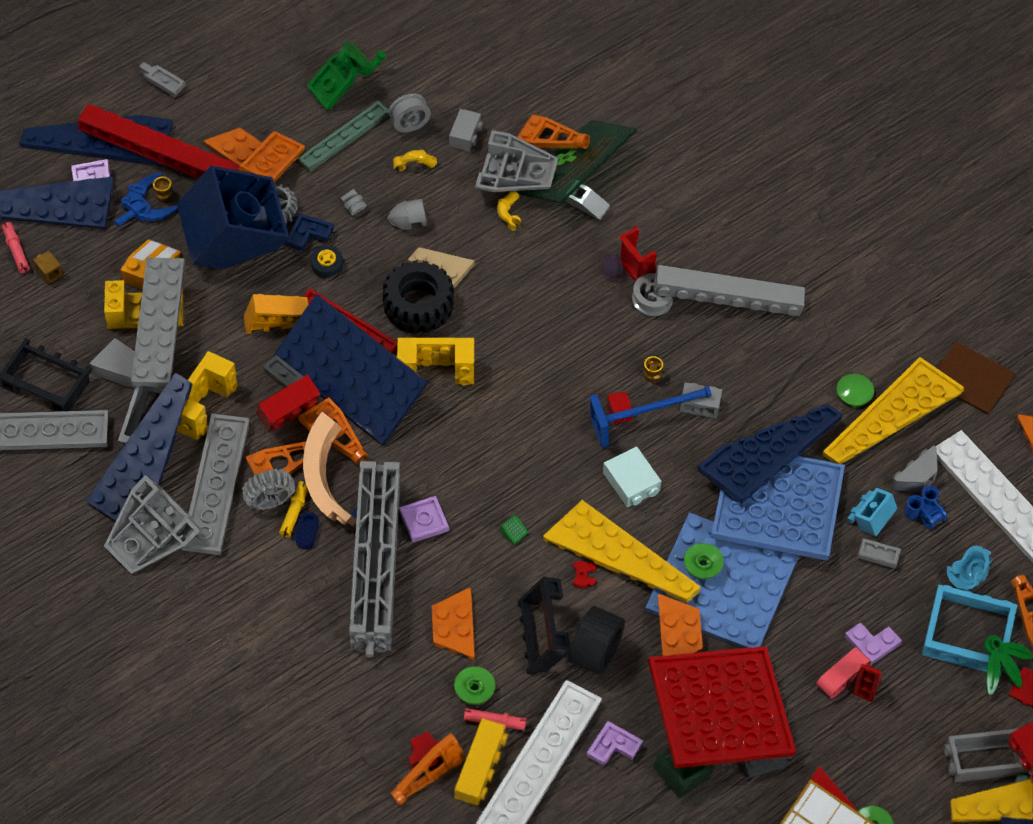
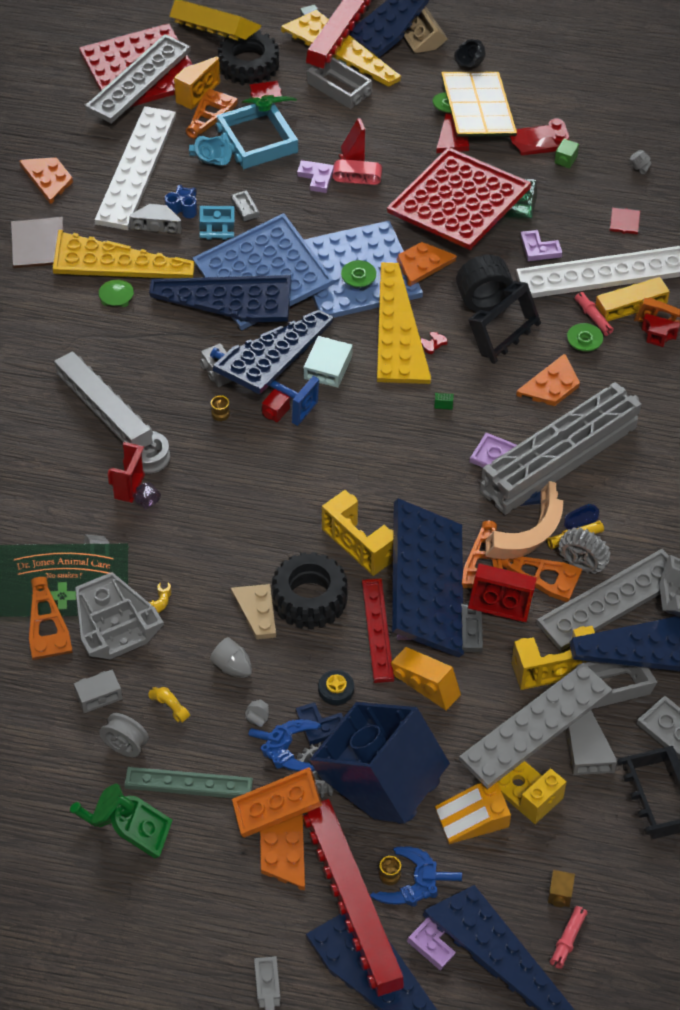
camera: 130 degrees left, 5 degrees down
none -> dark blue wing [213,310,334,394]
none -> blue bar [249,719,321,771]

